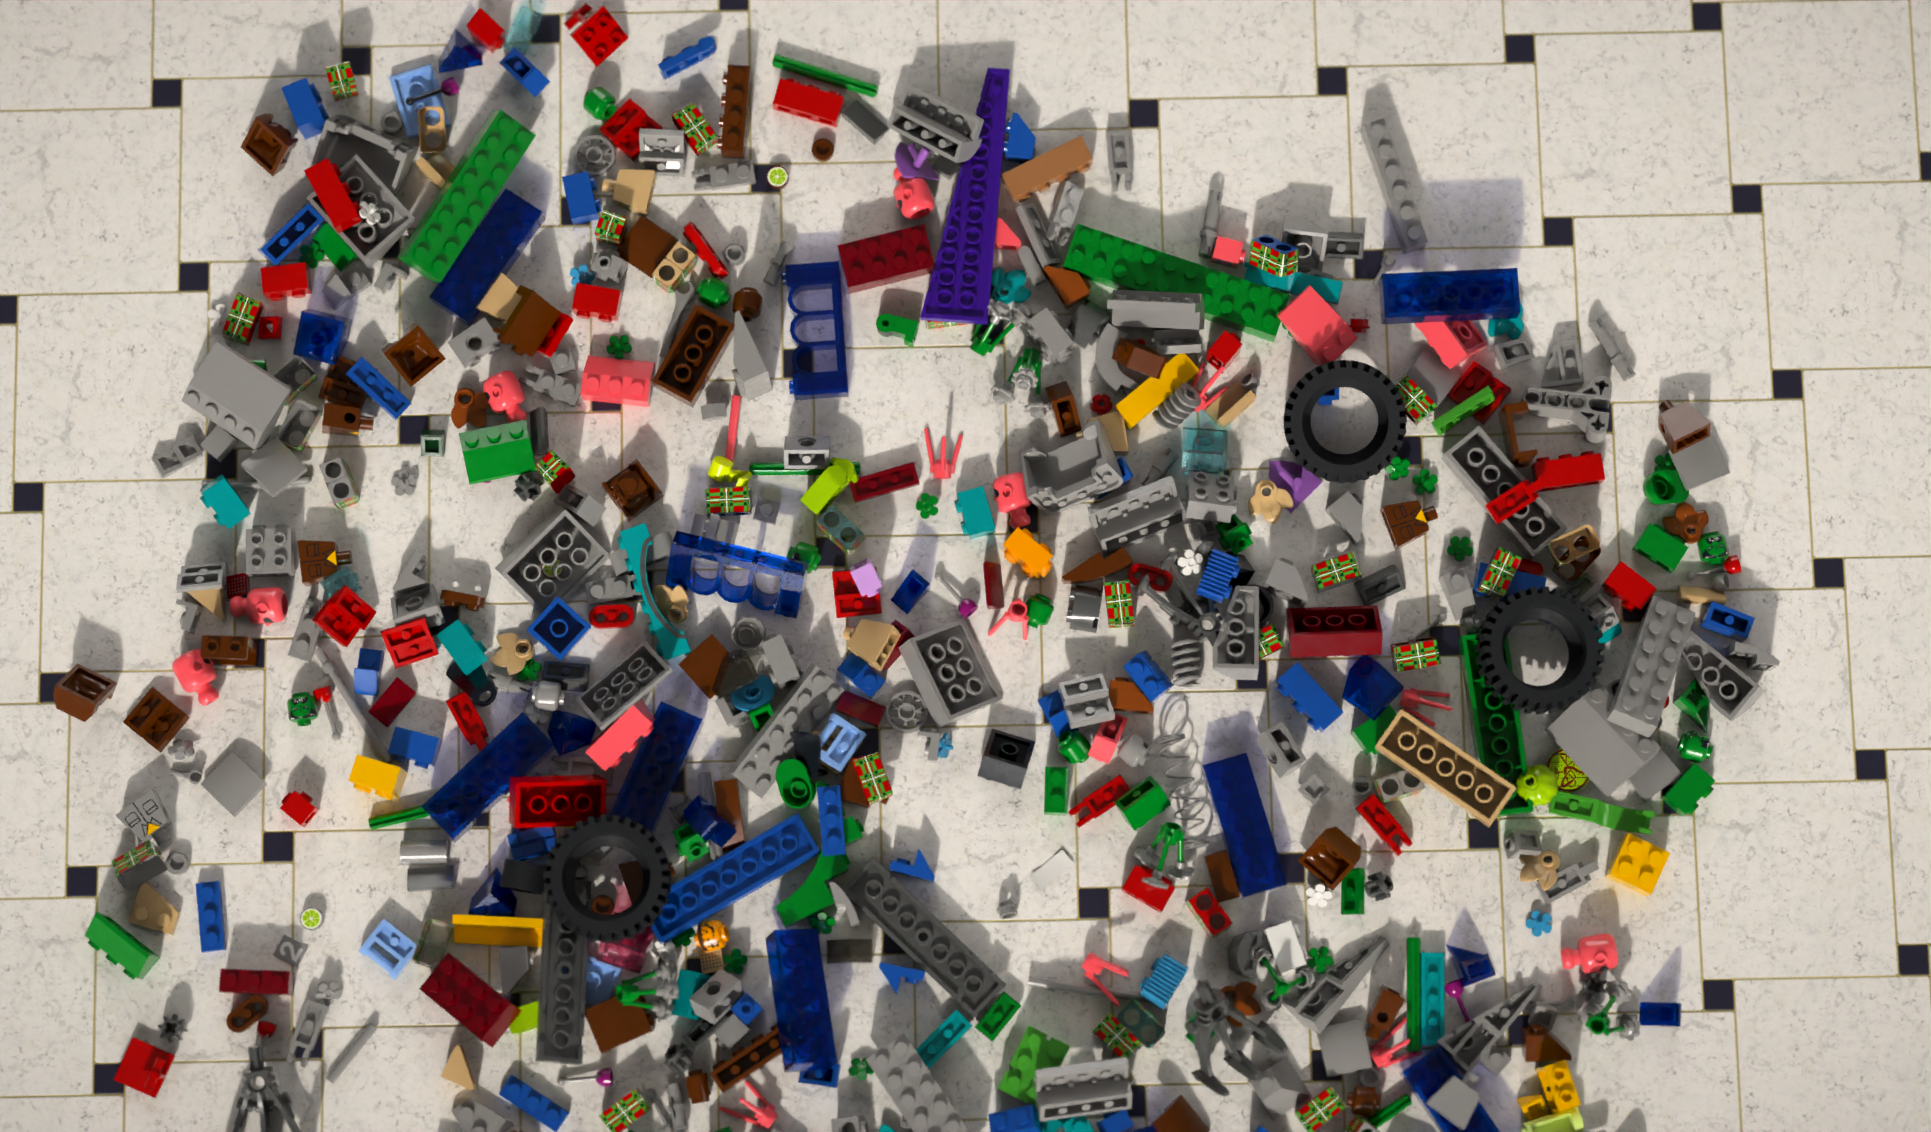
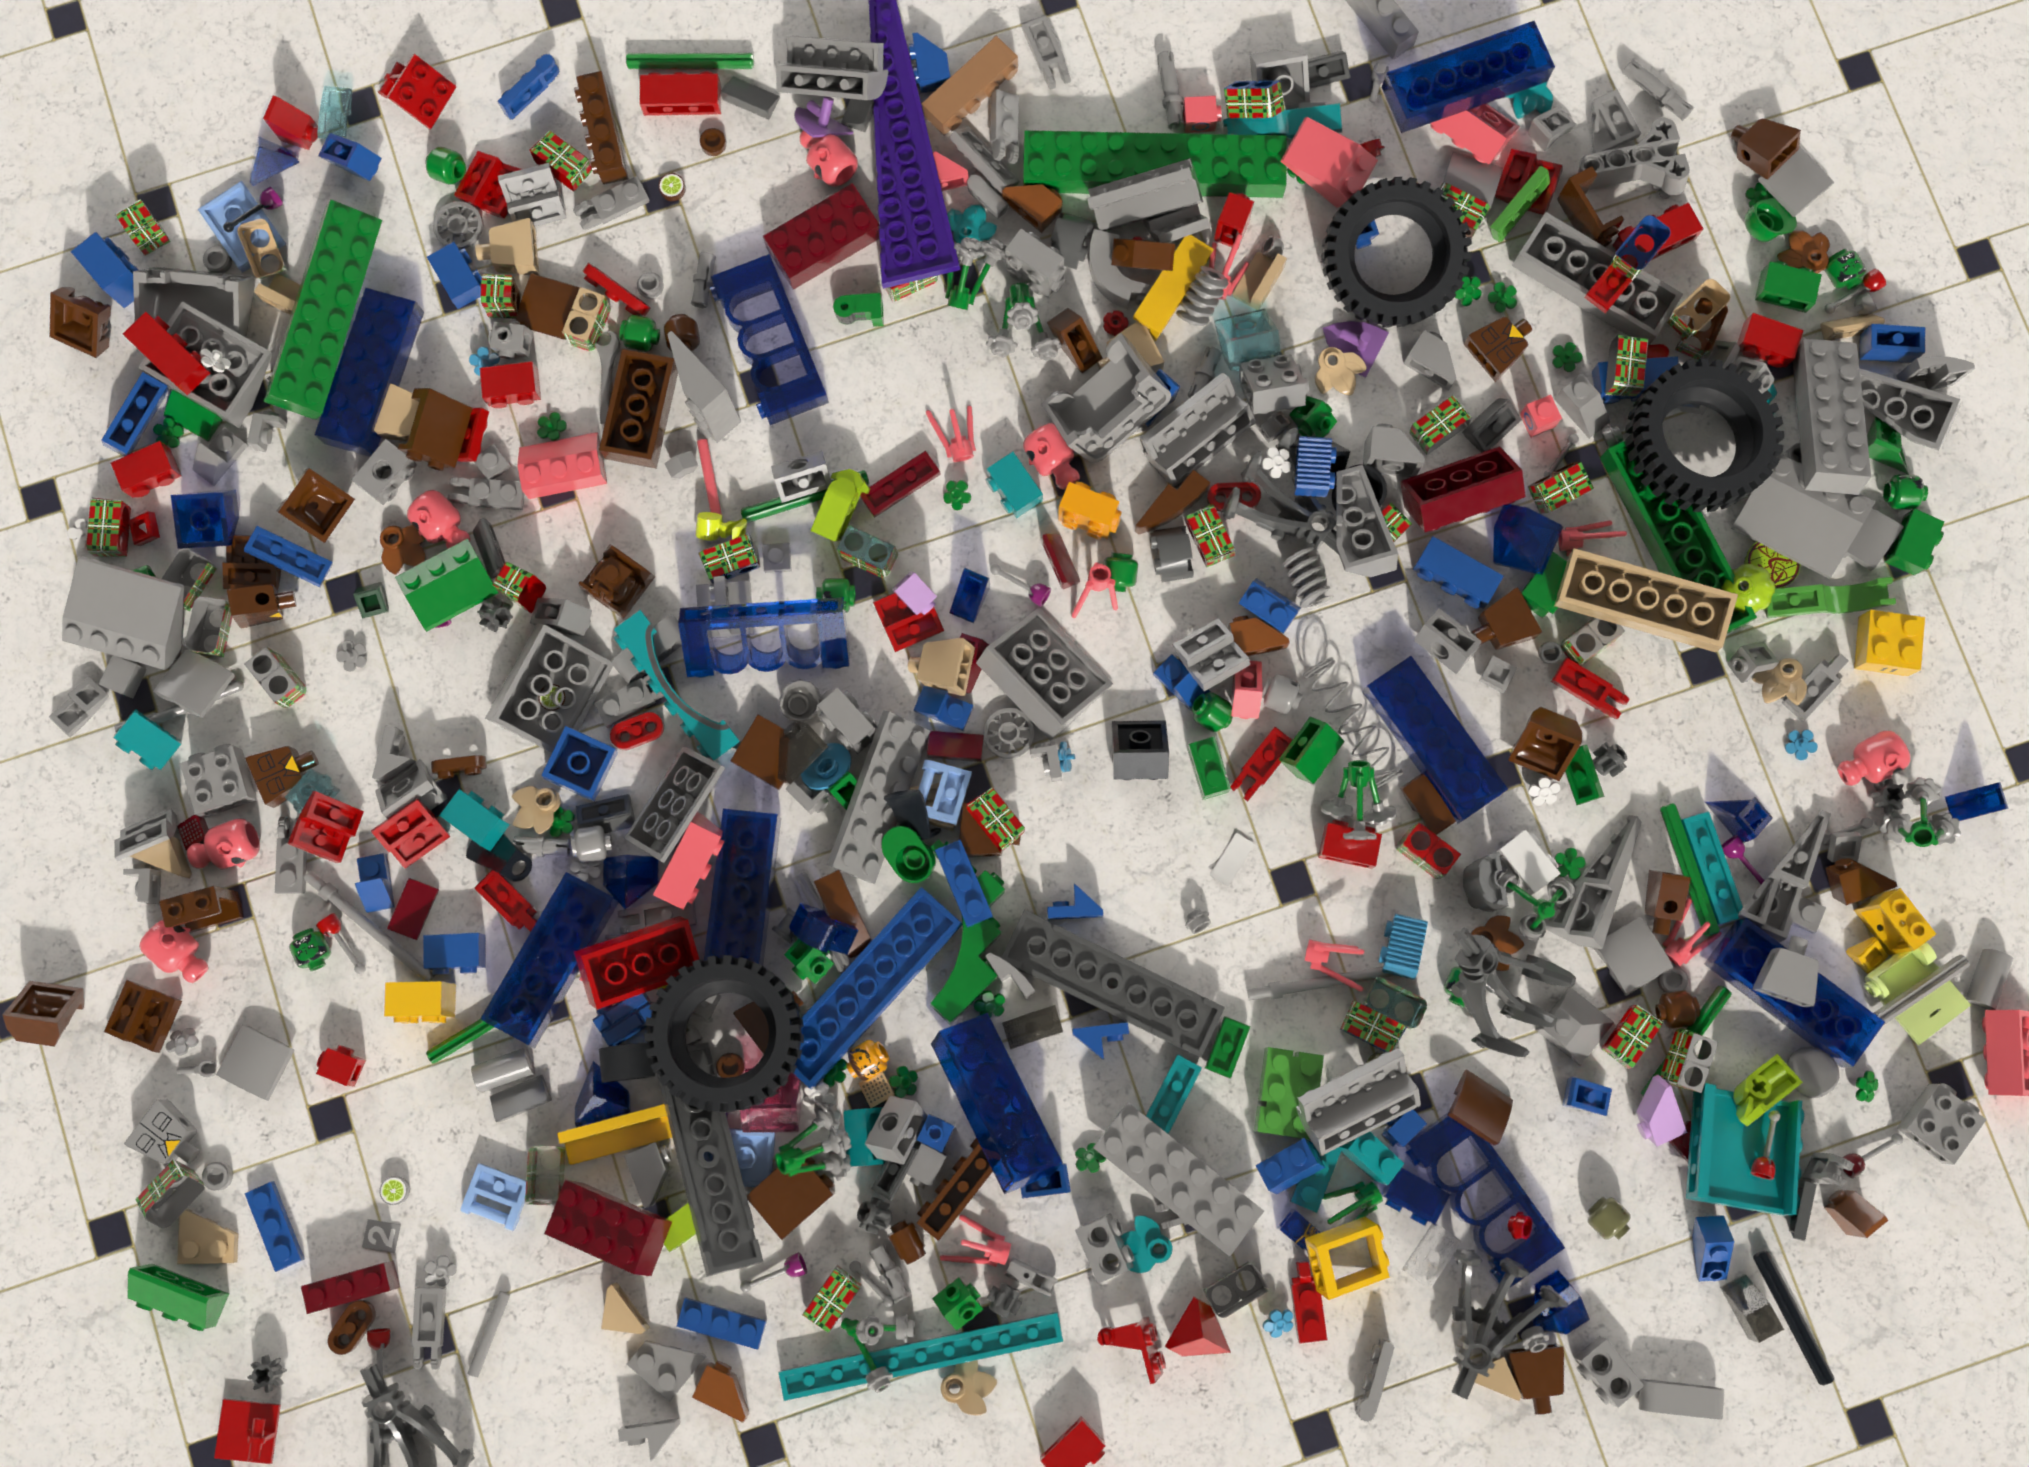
camera: 15 degrees left, 0 degrees up
tan plate [655,585,689,624] -> none
none -> reddish brown torso [1471,587,1542,650]
none -> coral brick [1520,395,1562,438]
none -> blue piece [1610,215,1671,280]

